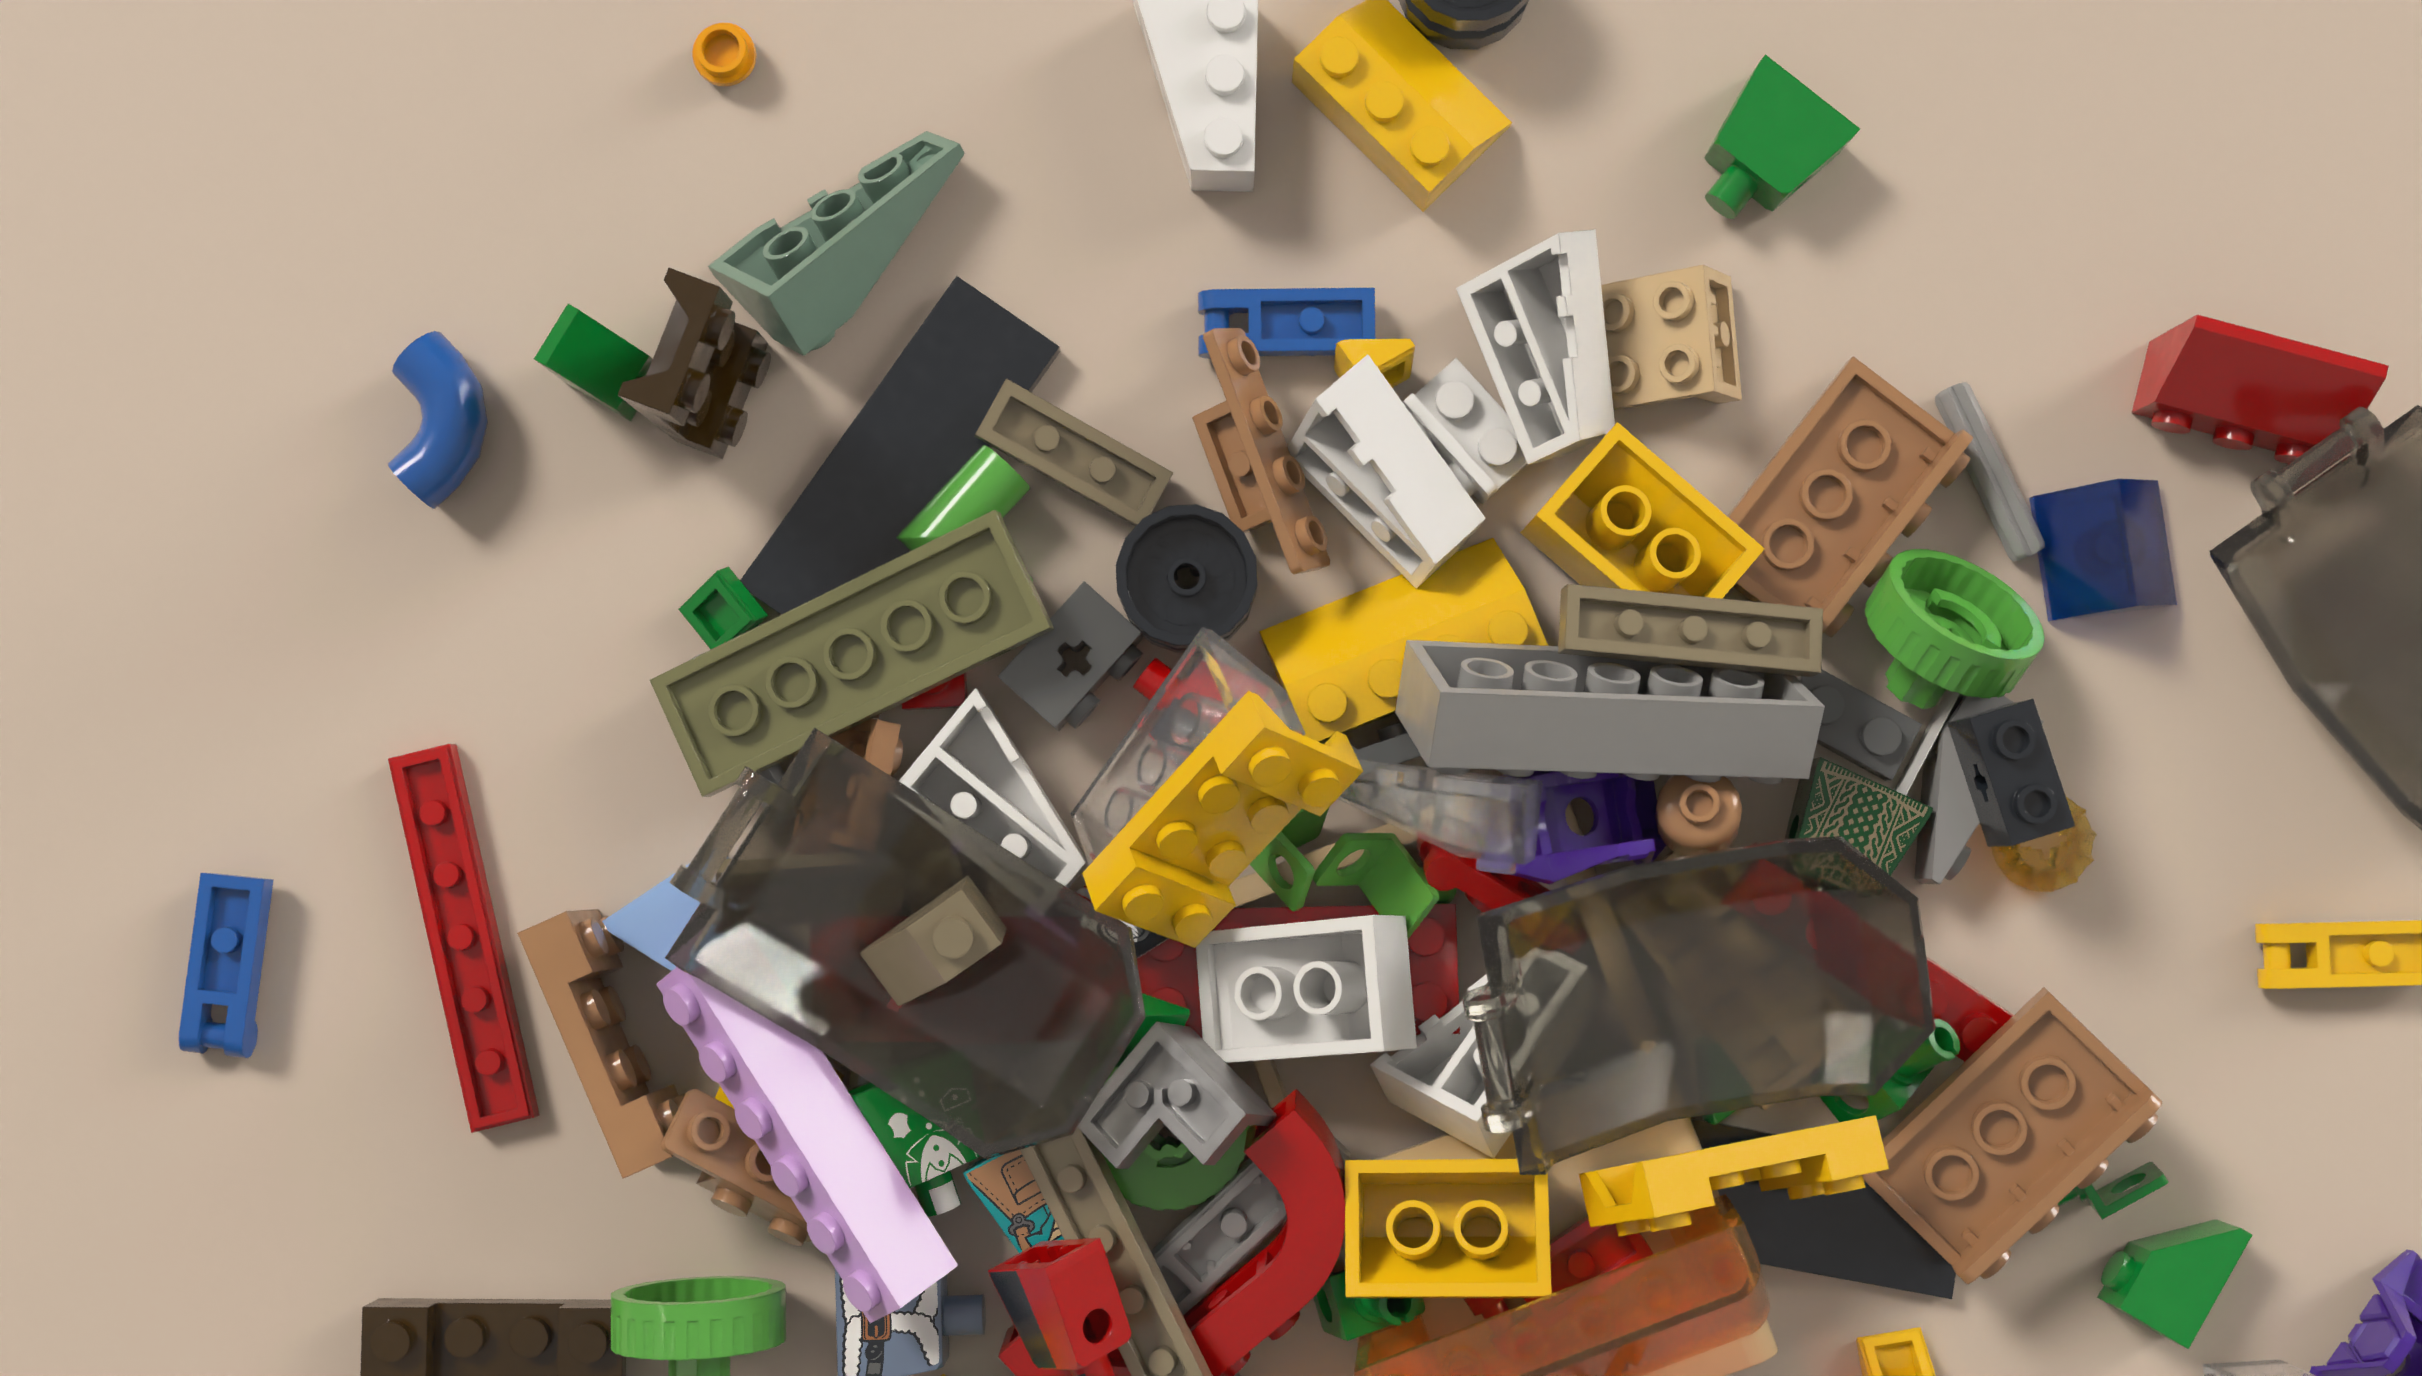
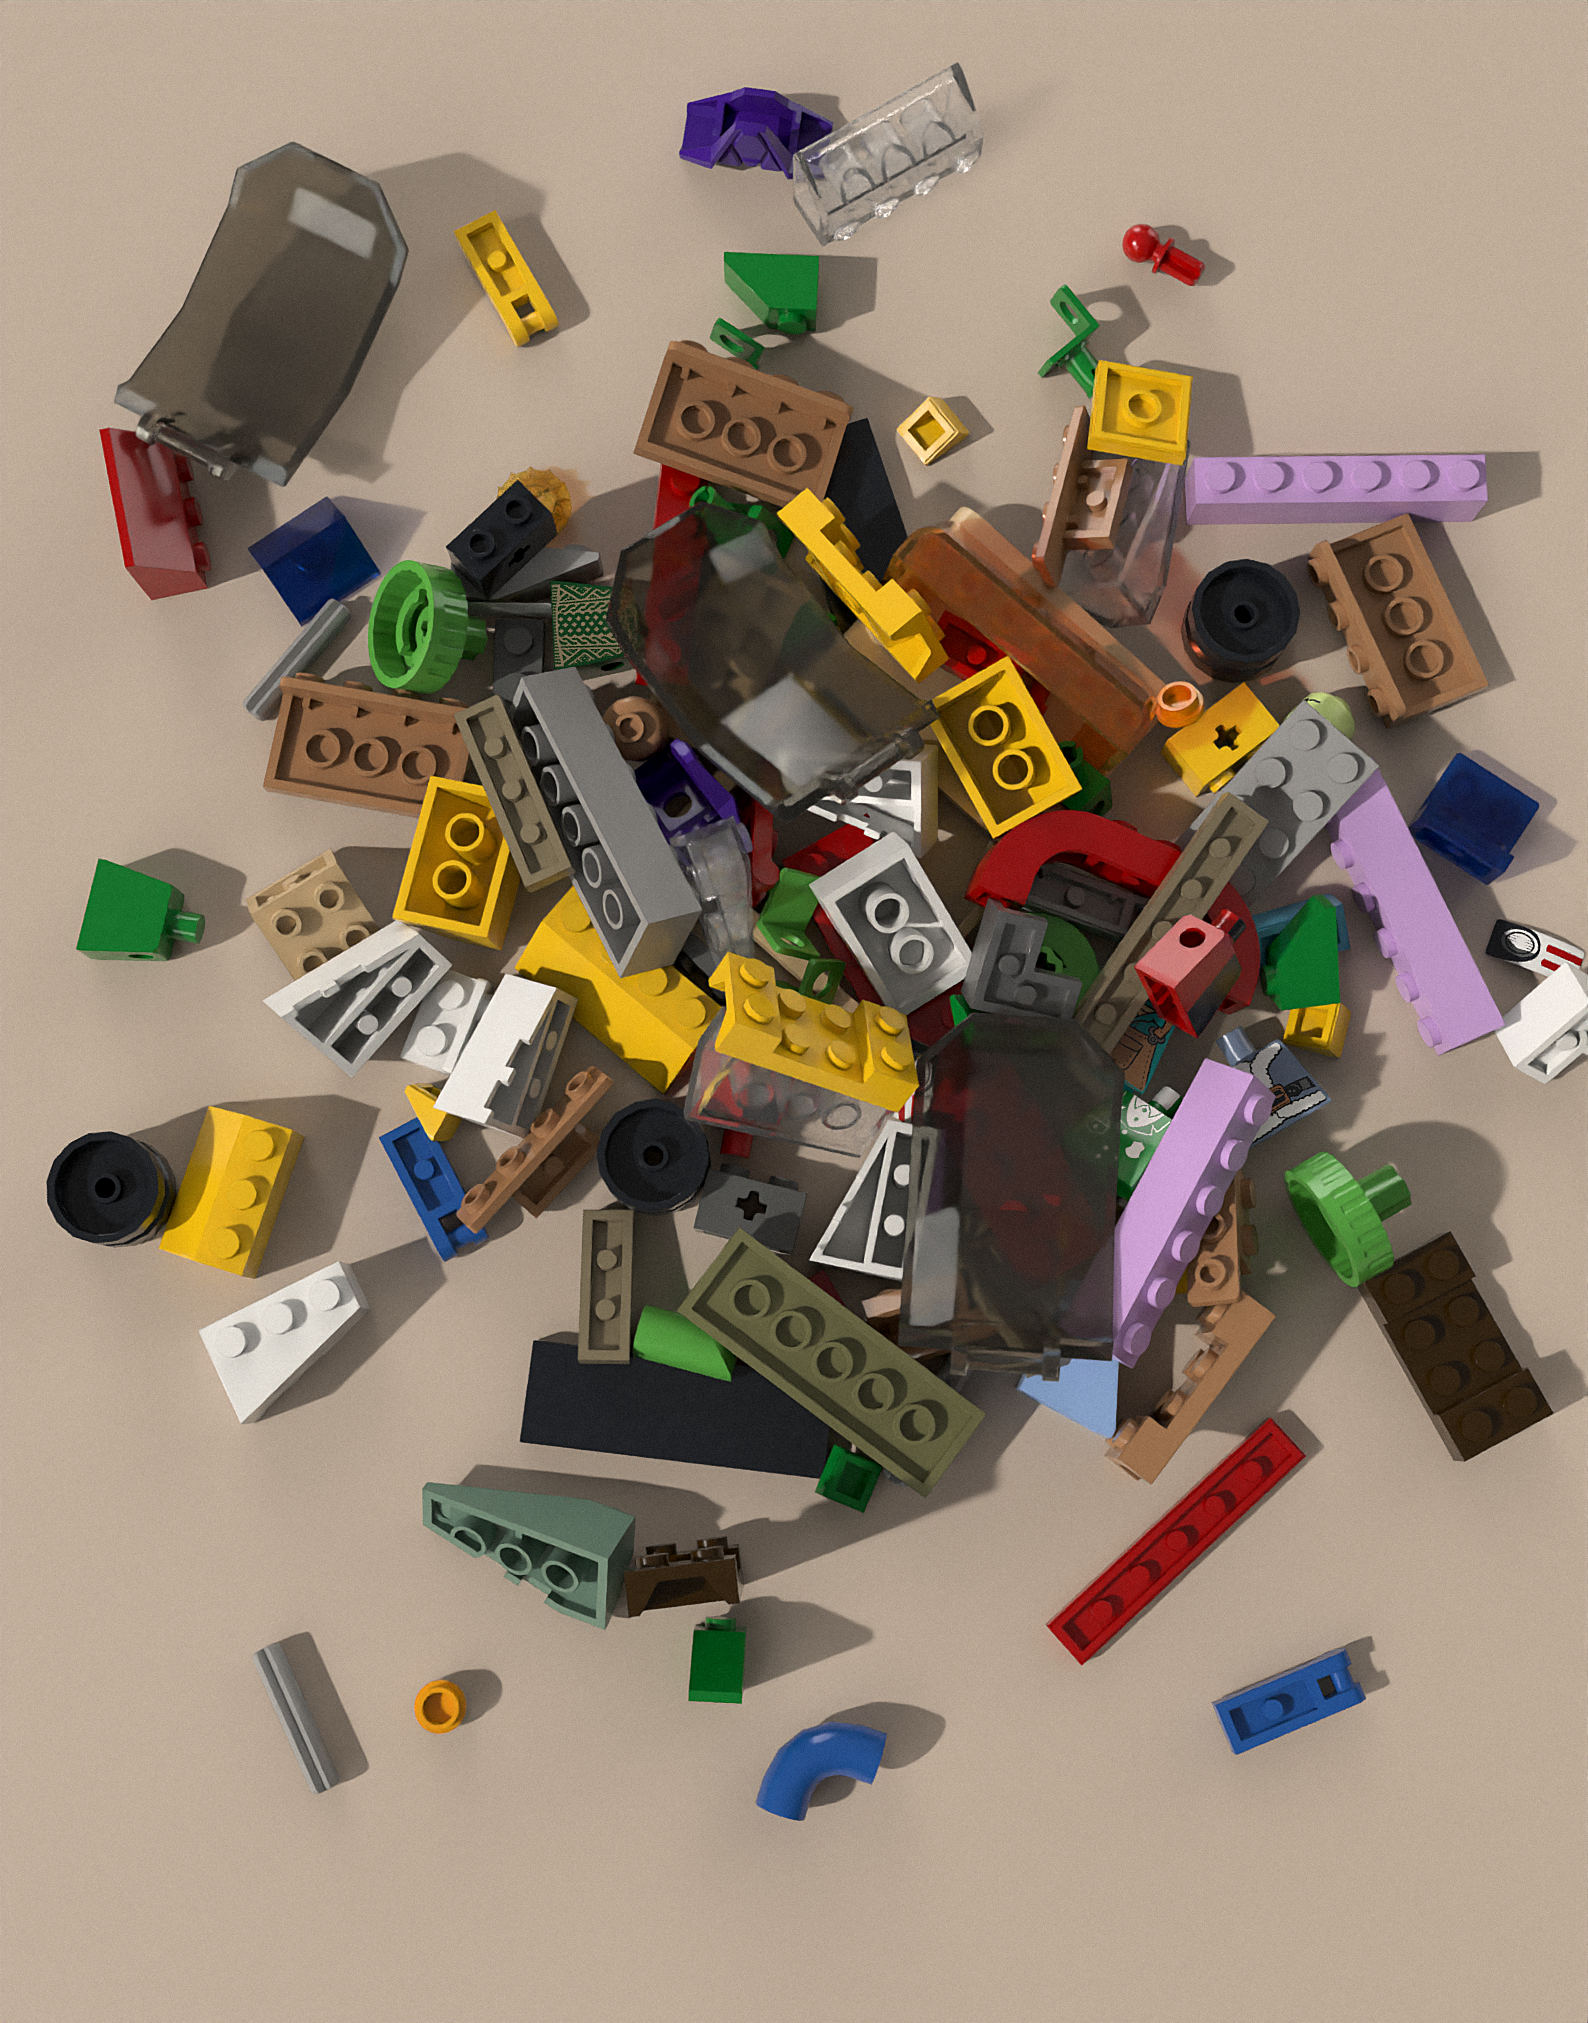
camera: 120 degrees left, 5 degrees down
dark tan slope [860,875,1007,1006] -> none

